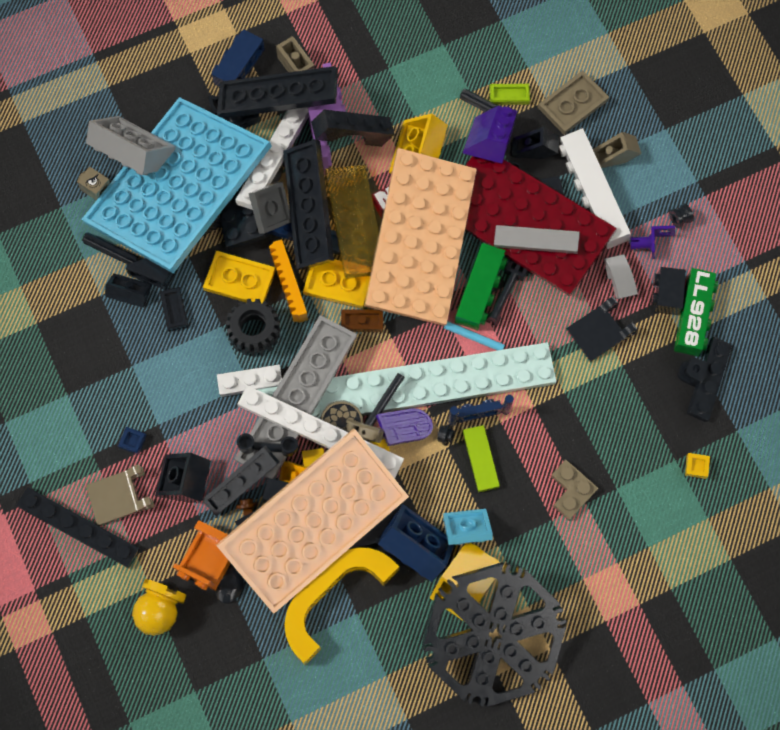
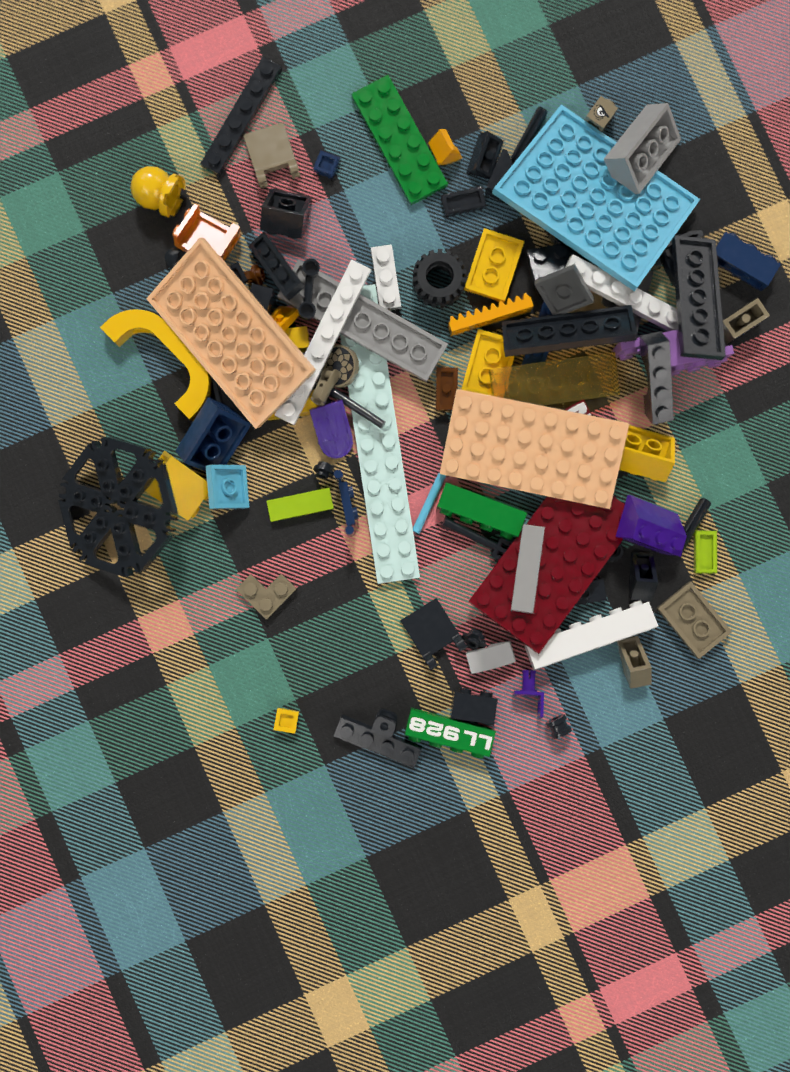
camera: 85 degrees right, 15 degrees up
none -> green plate [351,75,448,206]
none -> light orange tile [428,129,462,166]
none -> black plate [462,629,486,649]

